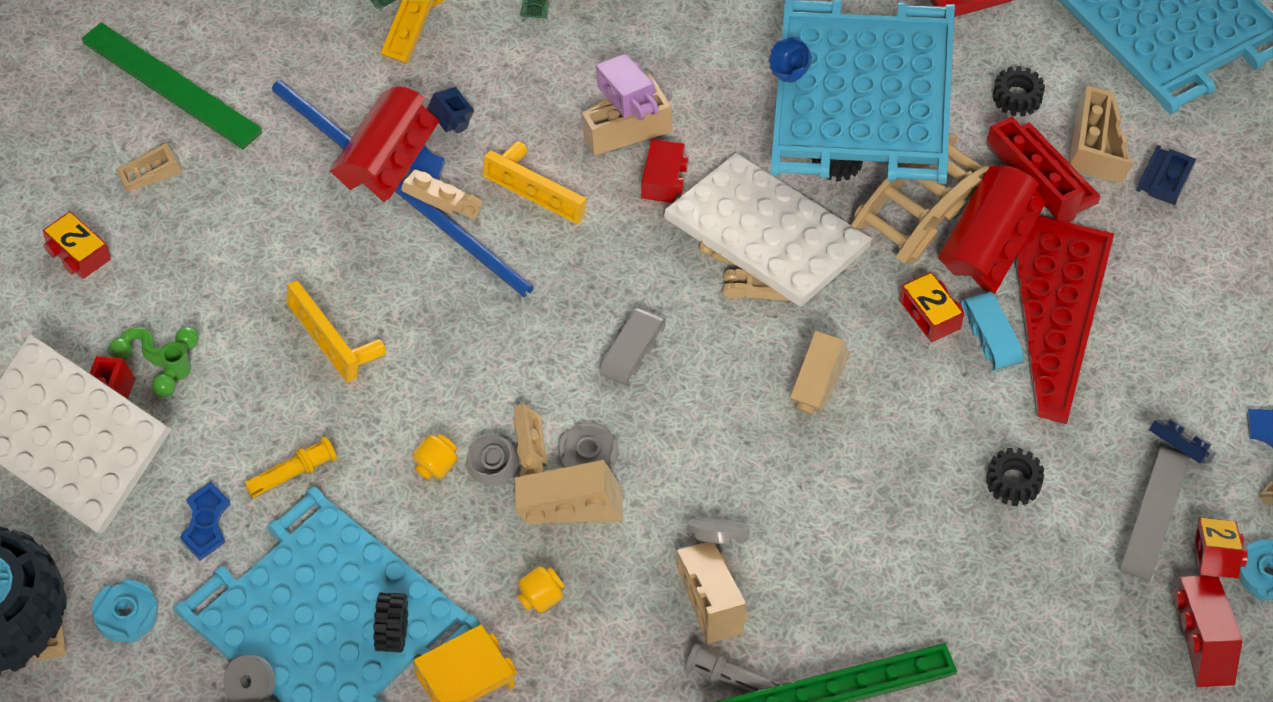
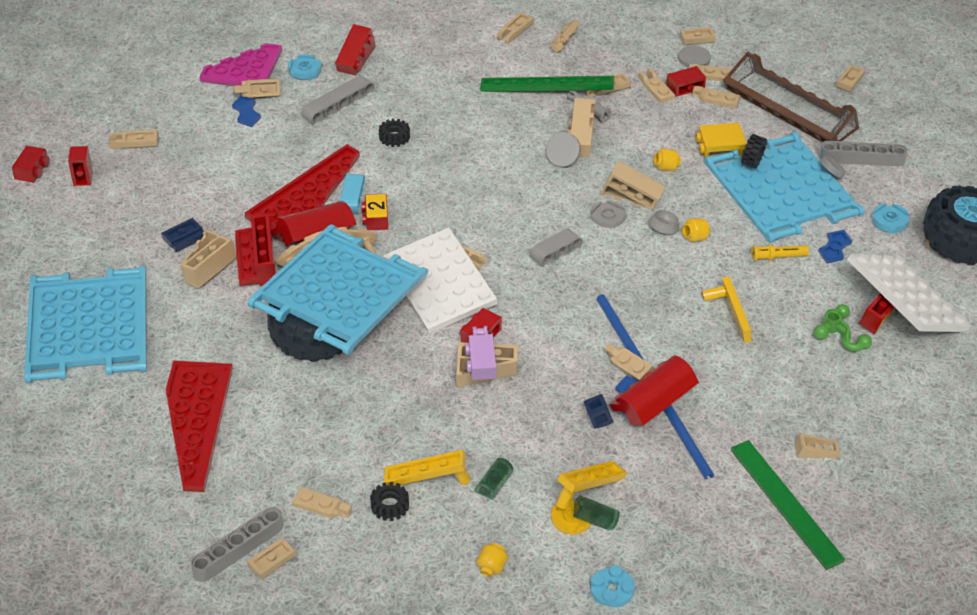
camera: 155 degrees left, 10 degrees down
brick [42,211,111,279] -> none
yellow piece [483,141,587,224] -> none
tan hinge [513,403,548,476] -> none
blue hair [768,37,812,83] -> none
tan slope [790,331,850,415] -> none
black tyre [993,66,1045,117] -> none
dark blue plate [1149,418,1216,464] -> none
red brick [1194,517,1248,579] -> none

